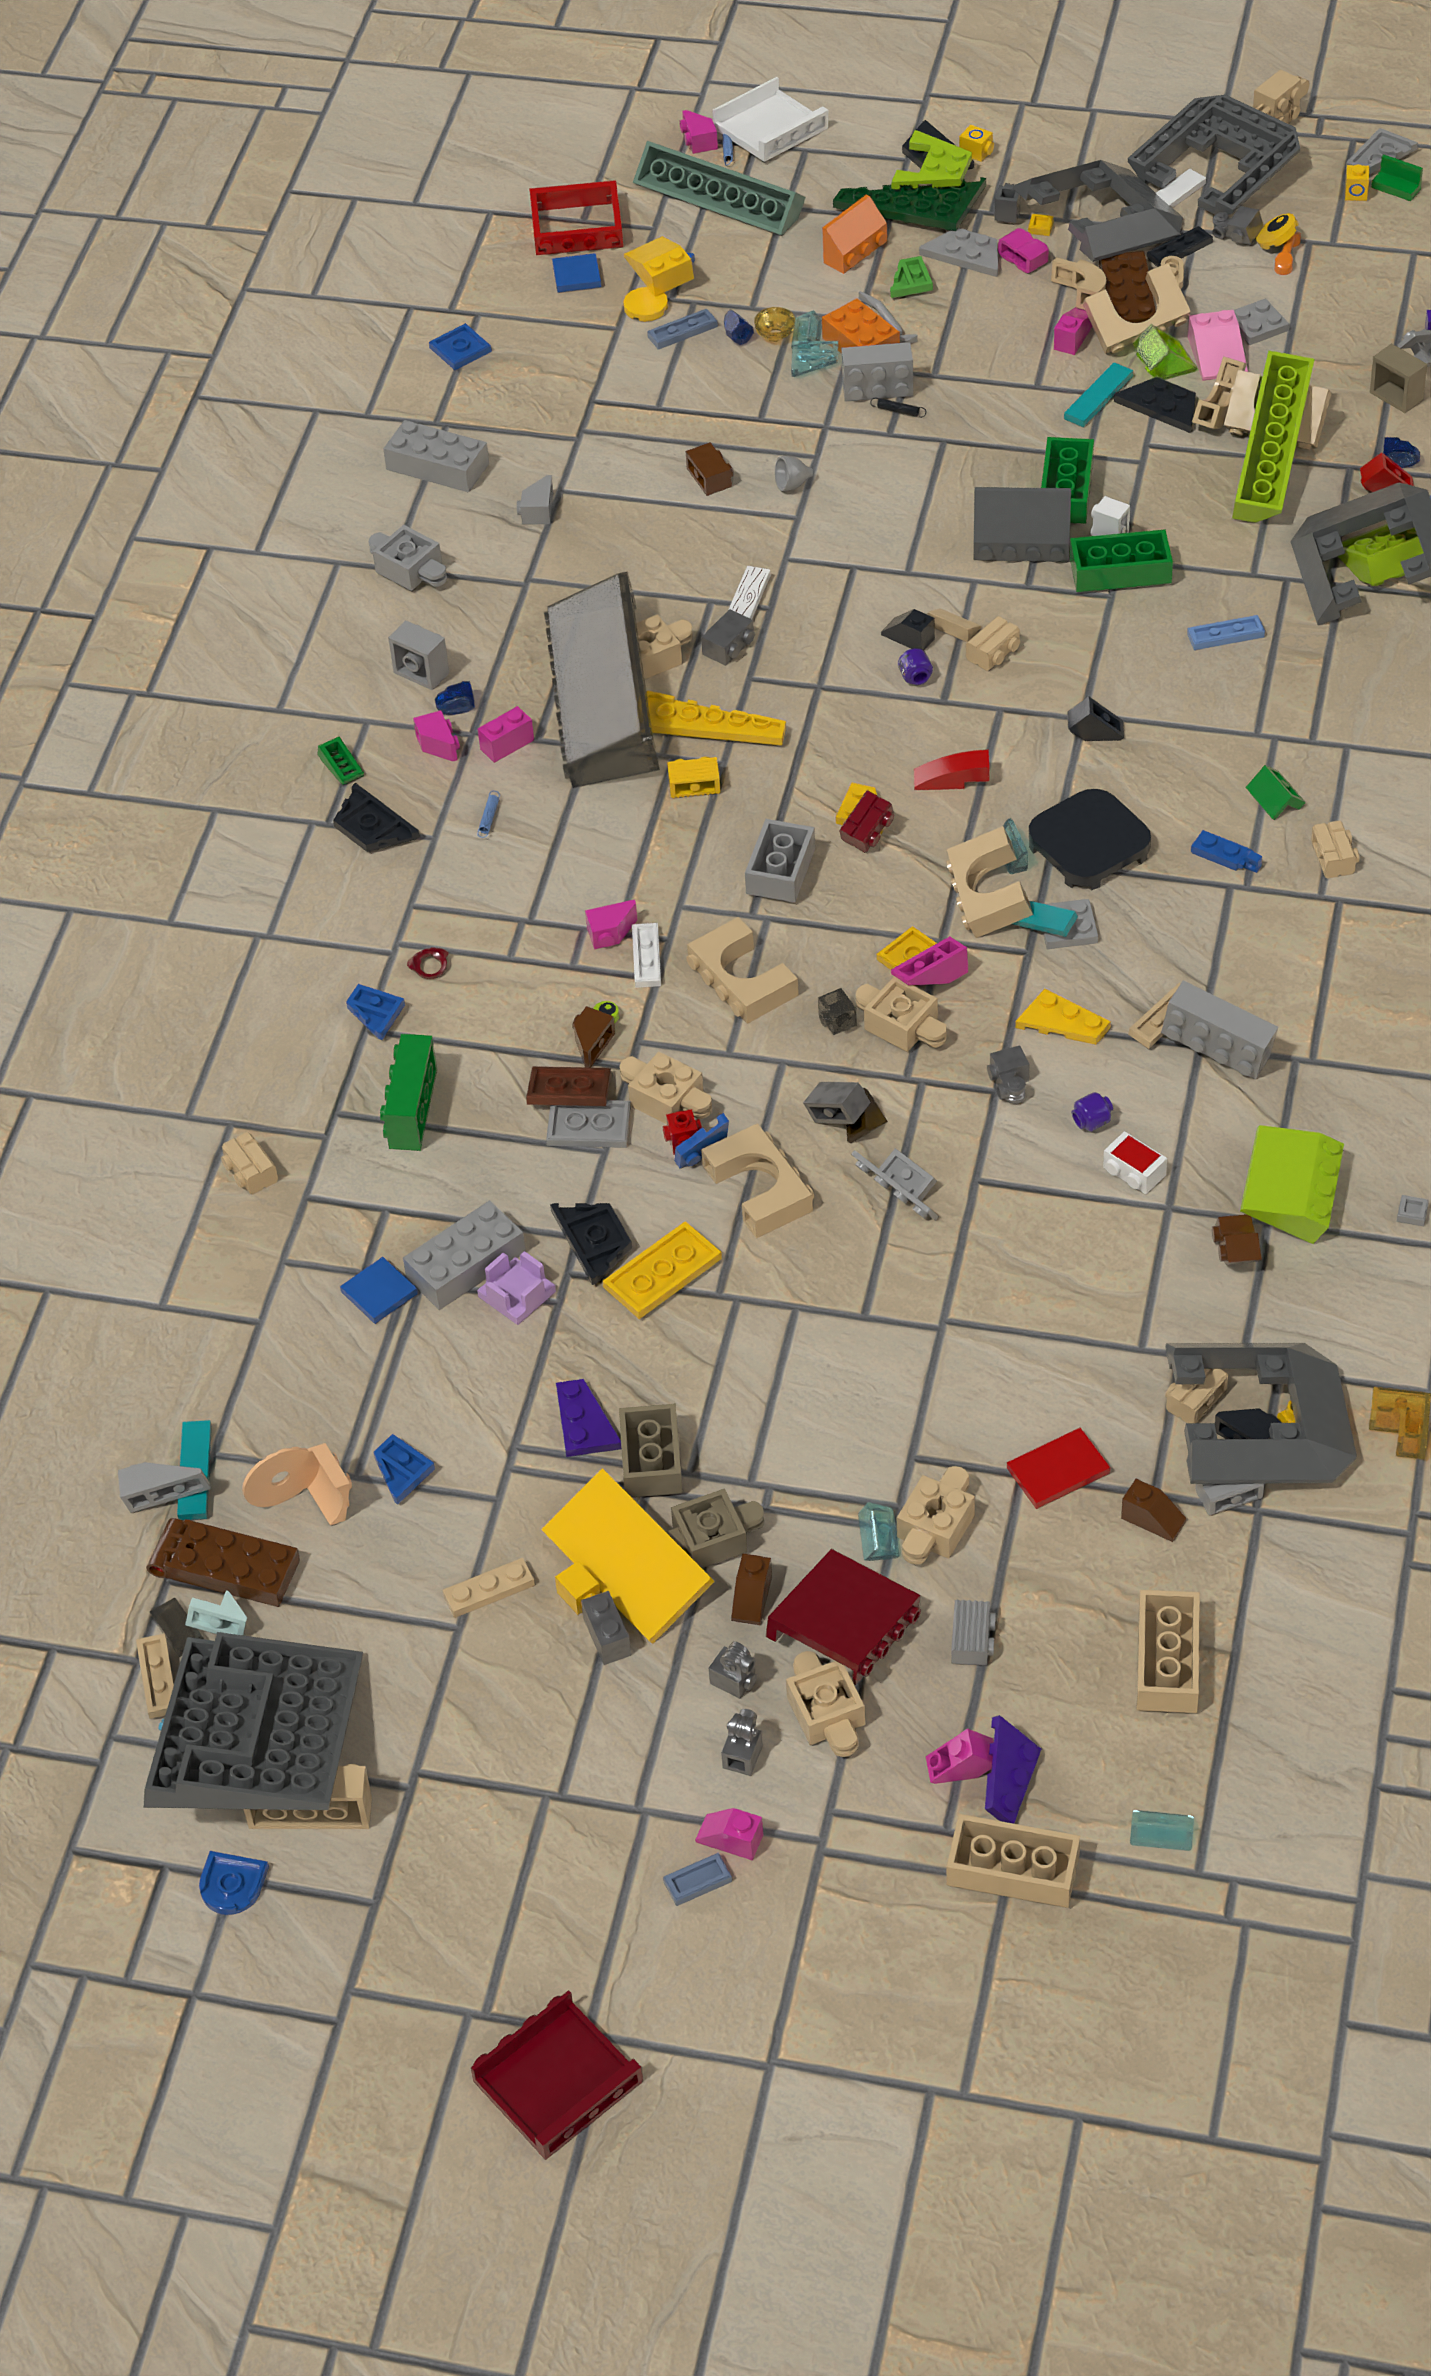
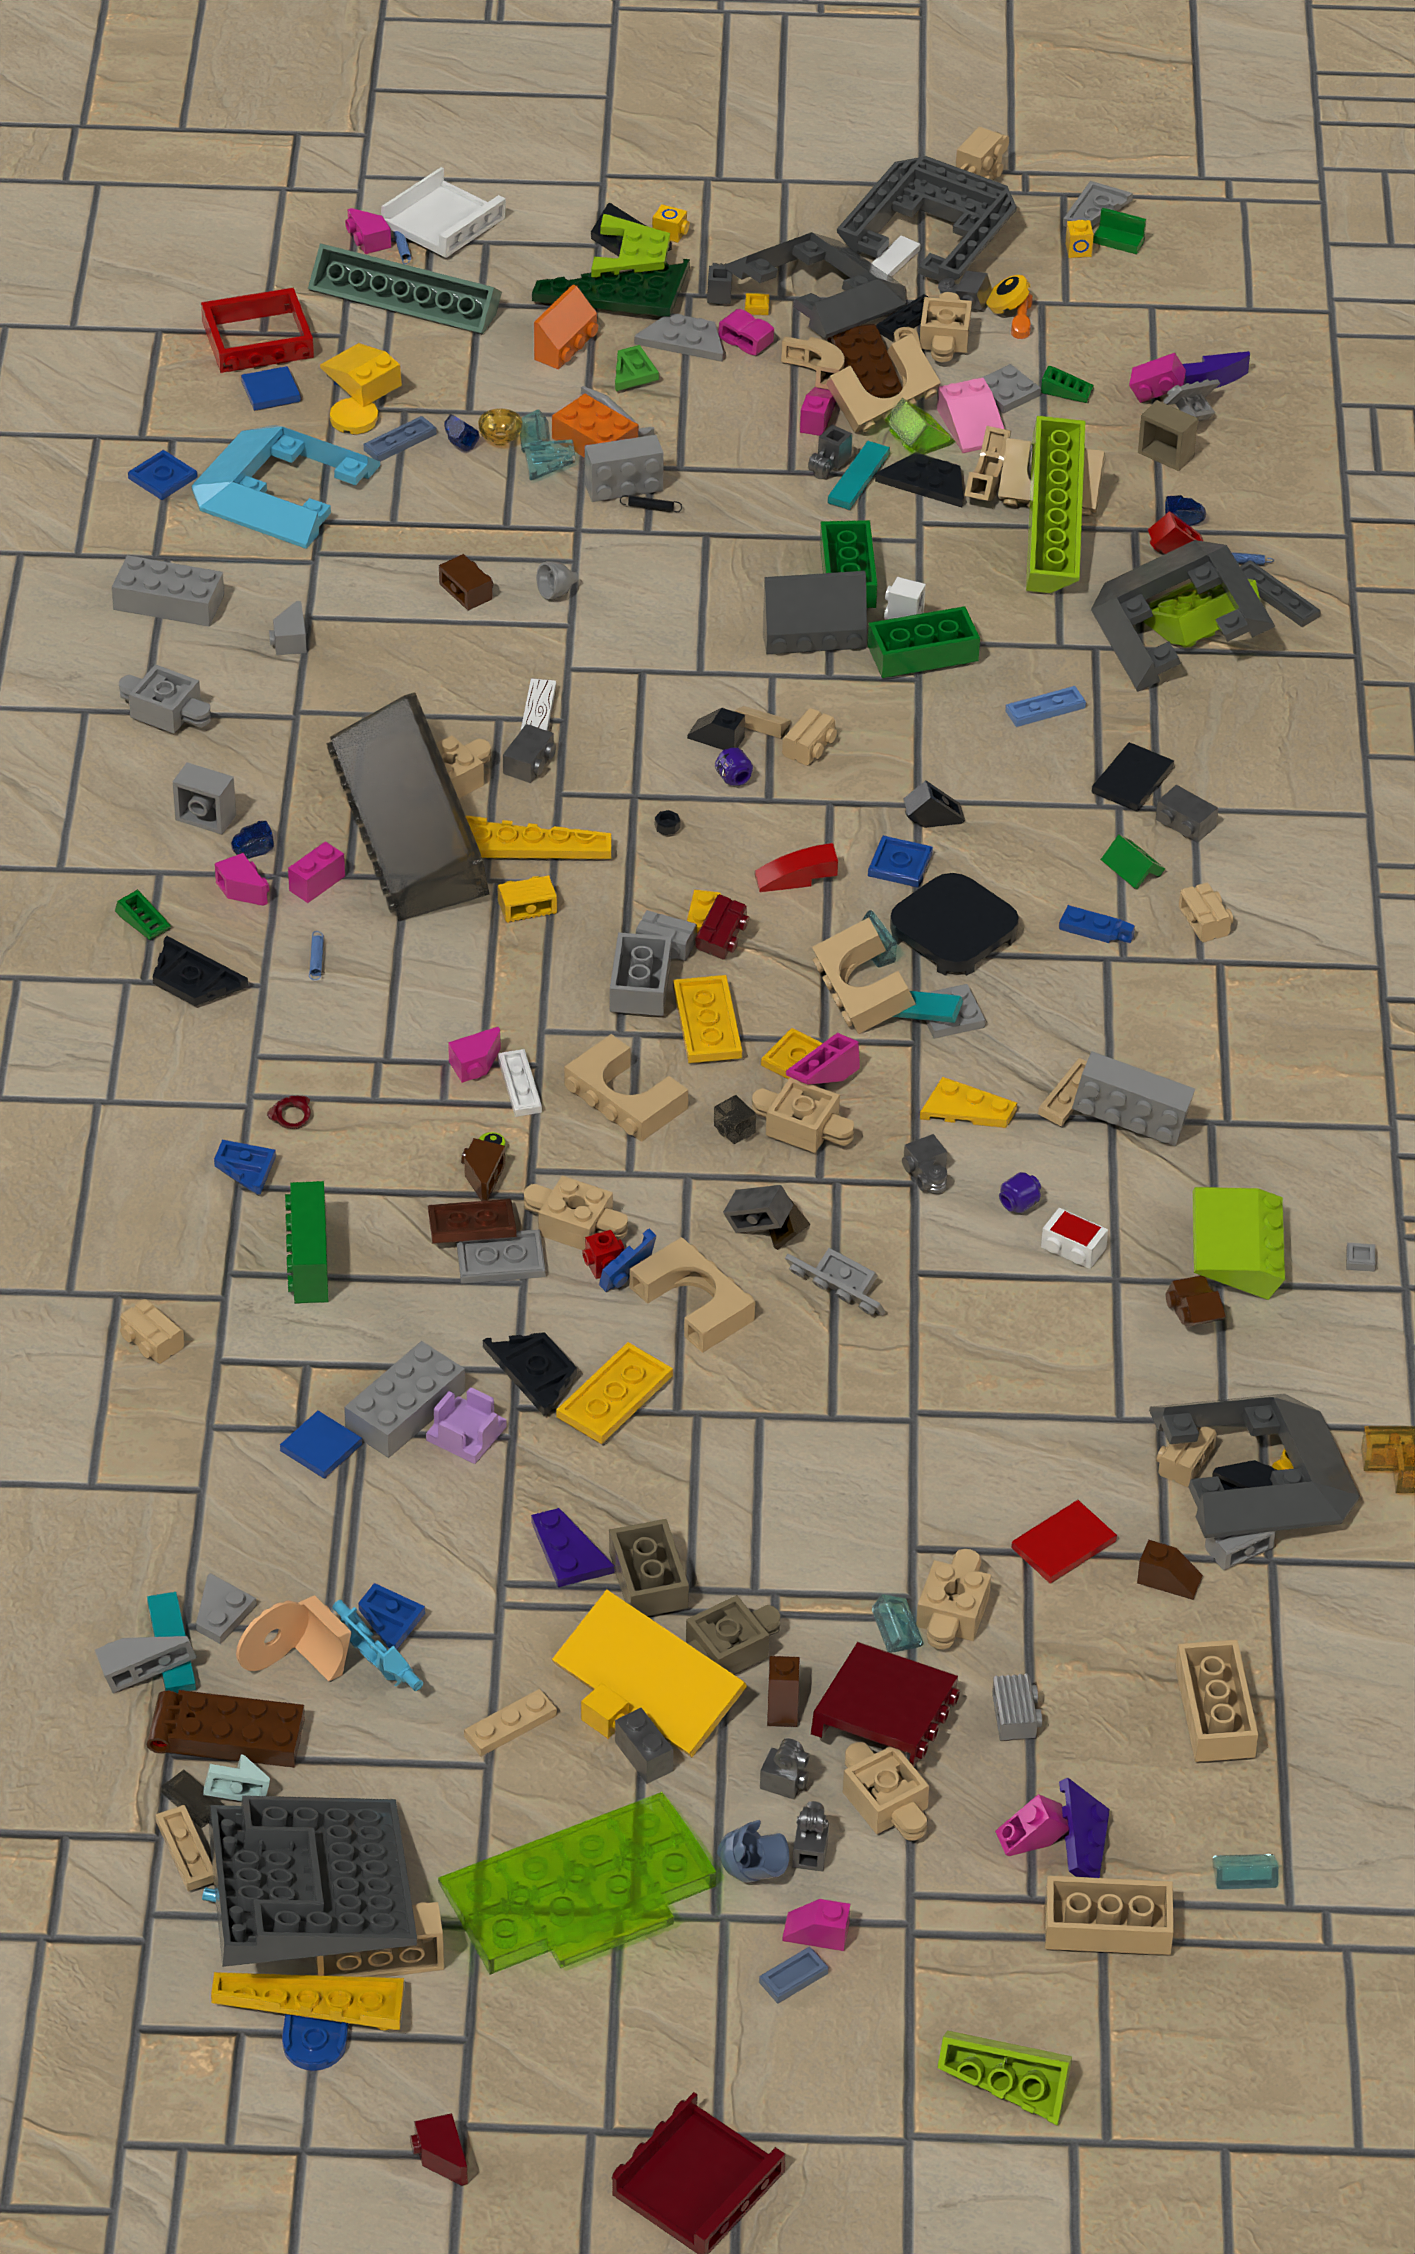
camera: 15 degrees left, 5 degrees down
none -> medium azure slope [191,425,380,549]
none -> light grey wing [196,1573,256,1644]
none -> yellow wing [211,1972,404,2031]
none -> medium azure plate [332,1600,423,1691]
none -> dark red slope [410,2113,468,2186]
none -> clear neon green slope [438,1792,716,1975]
none -> light grey brick [636,910,697,961]
none -> black tile [654,810,680,835]
none -> yellow plate [673,975,742,1063]
none -> sand blue helmet [717,1820,789,1883]
none -> flat silver brick [808,425,852,479]
none -> blue tile [868,836,933,887]
none -> tan brick [920,292,972,362]
none -> lime wedge [937,2030,1072,2126]
none -> green slope [1041,366,1094,403]
none -> black tile [1092,742,1174,811]
none -> dark pink brick [1129,353,1186,403]
none -> flat silver brick [1156,785,1218,843]

